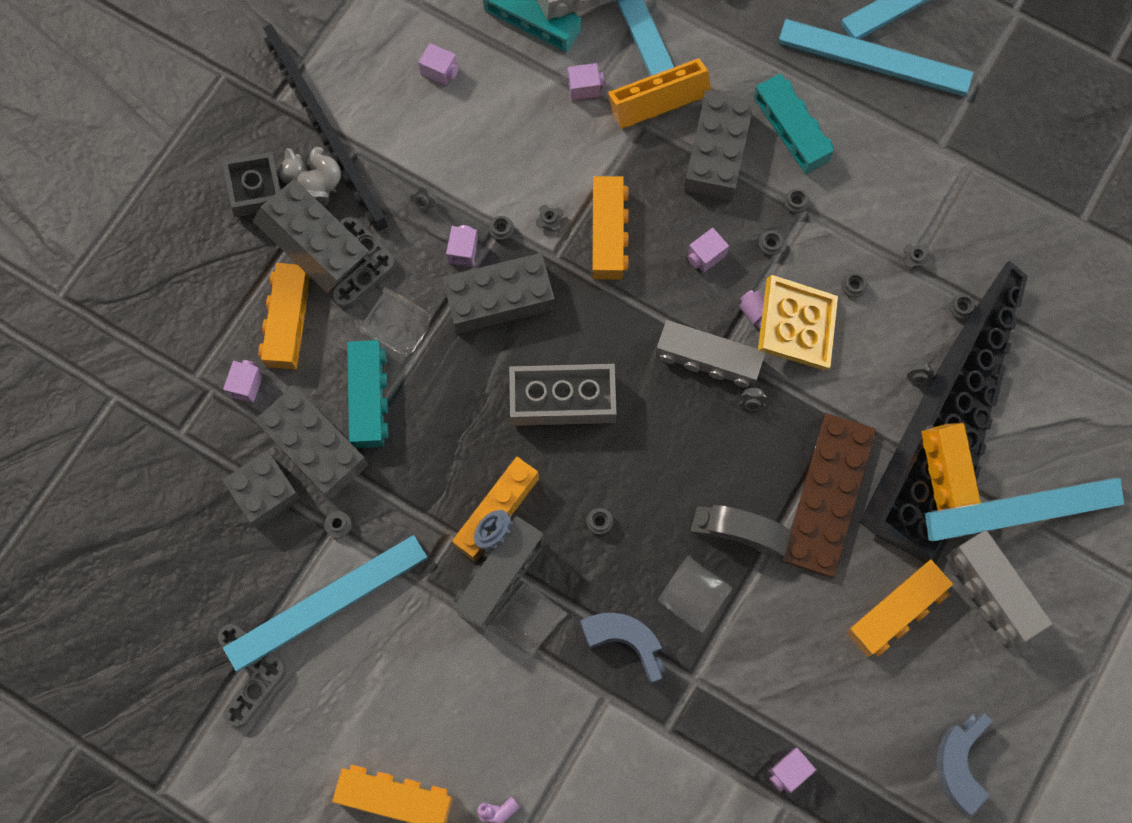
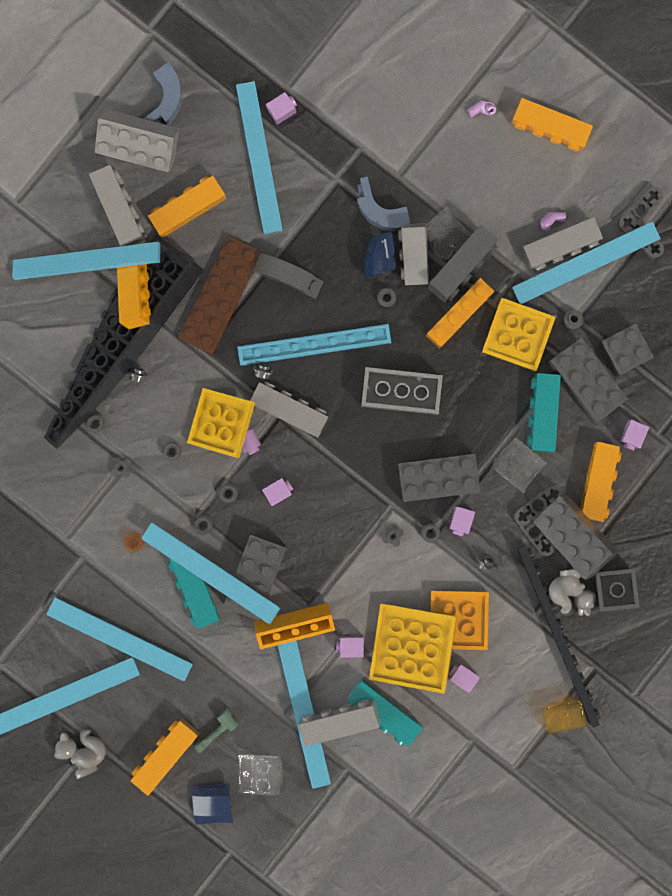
camera: 170 degrees left, 15 degrees up
sand blue gear [474,510,513,551] -> none
light orange brick [592,176,628,280] -> none
clear slope [658,555,732,633] -> none
none -> light grey brick [95,109,179,173]
none -> clear orange plate [124,533,144,552]
none -> medium azure tile [141,522,281,624]
none -> medium azure tile [236,81,283,235]
none -> medium azure tile [238,324,391,366]
none -> dark blue slope [364,232,396,277]
none -> yellow plate [369,603,457,694]
none -> light grey brick [399,223,430,285]
none -> light orange plate [430,590,489,650]
none -> yellow plate [482,298,556,372]
none -> light grey brick [521,217,603,271]
none -> lavender arm [540,212,566,231]
none -> clear yellow brick [542,699,587,734]

